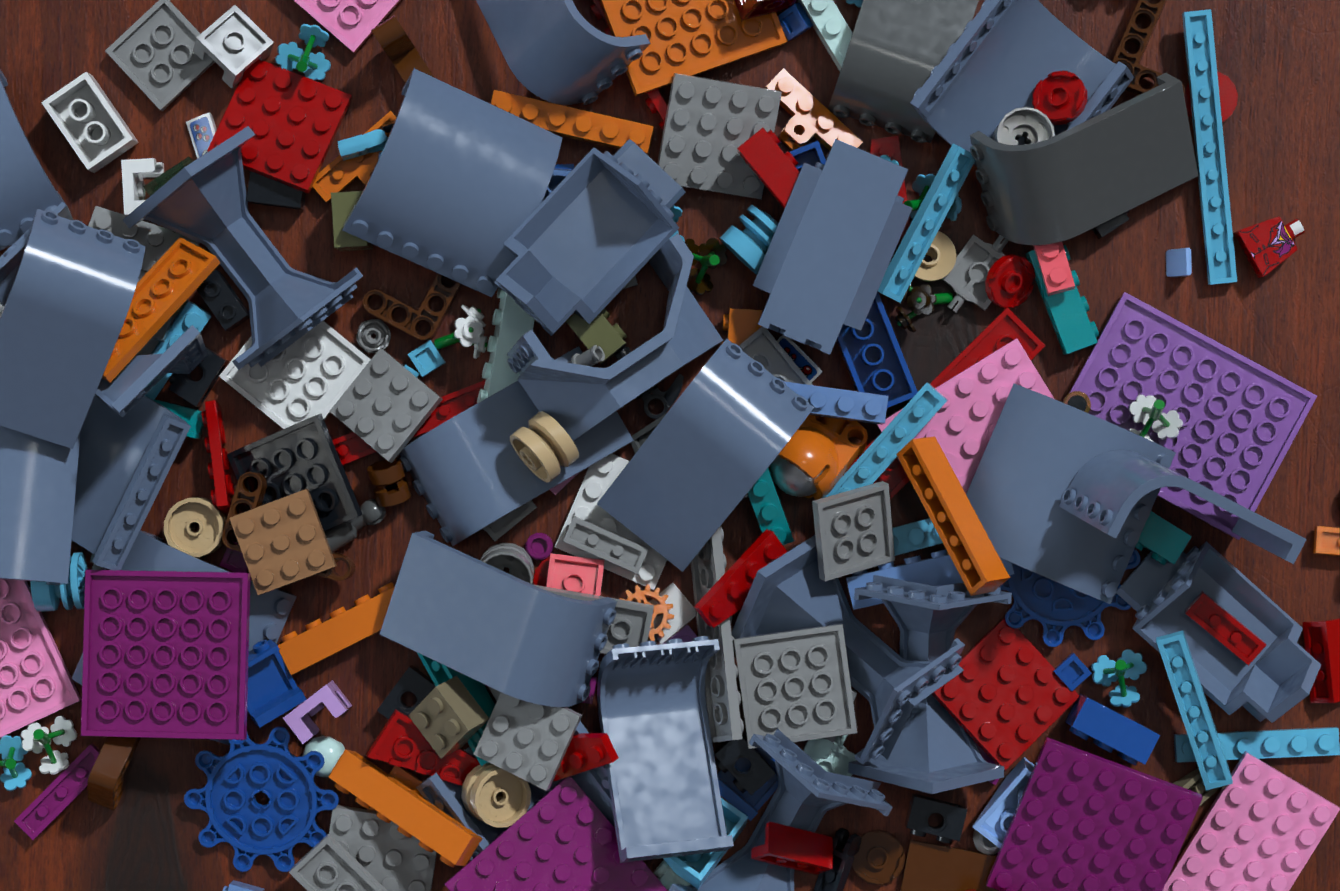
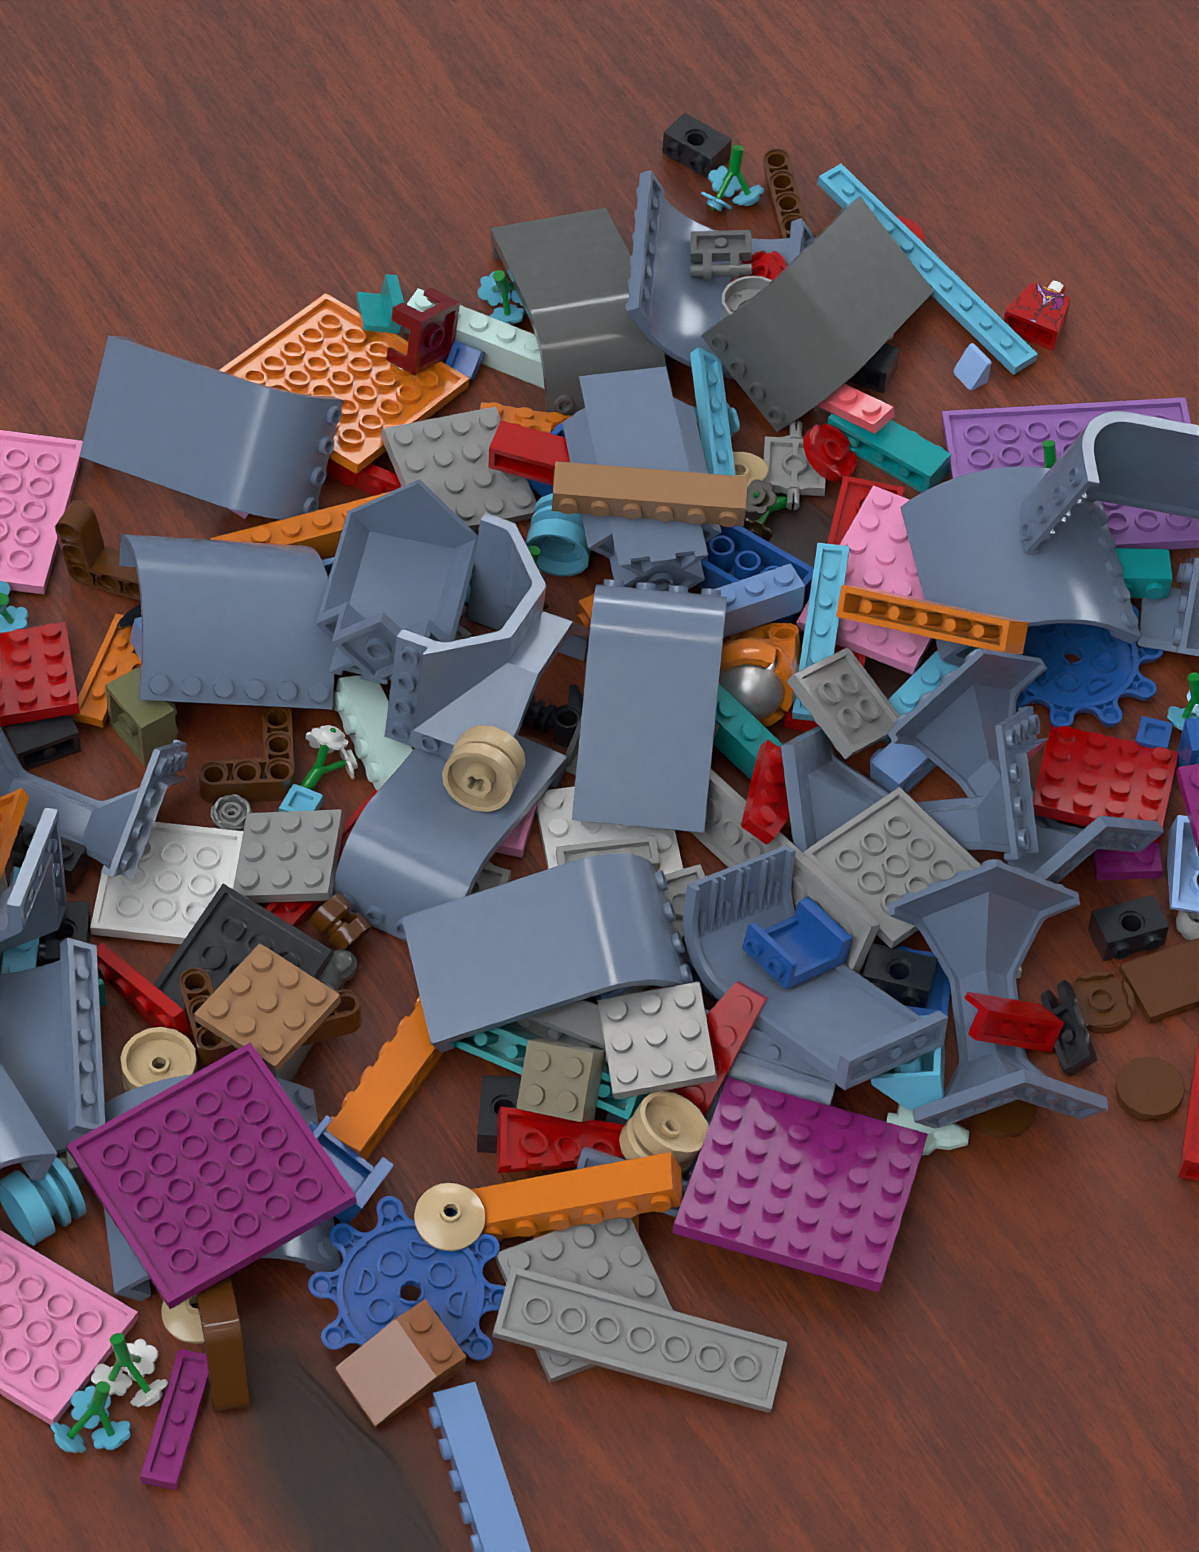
camera: 35 degrees left, 35 degrees down
lavender panel [283,680,352,744] -> none
medium azure bar [338,129,388,160] -> none
none -> slope [335,1299,466,1428]
none -> tan dish [414,1183,485,1251]
none -> medium nougat brick [551,461,748,527]
none -> dark grey plate [691,230,752,280]
none -> blue panel [742,897,853,989]

